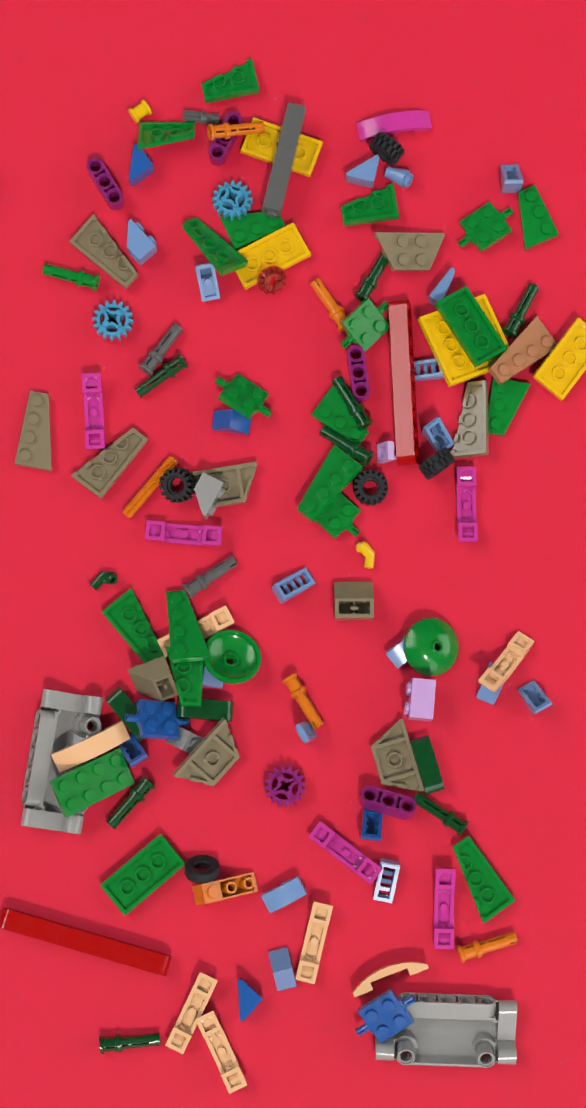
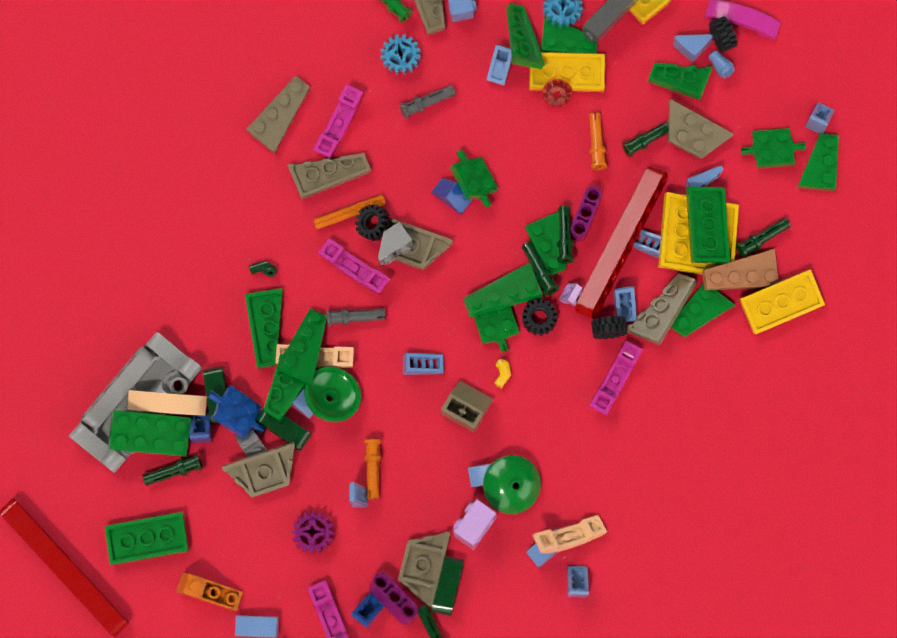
camera: 35 degrees right, 5 degrees down
dark tan slope [128,656,178,701] -> none
dark green pin [134,354,188,398] -> none
black tyre [184,855,220,883] -> none
green plate [340,298,390,352] -> none

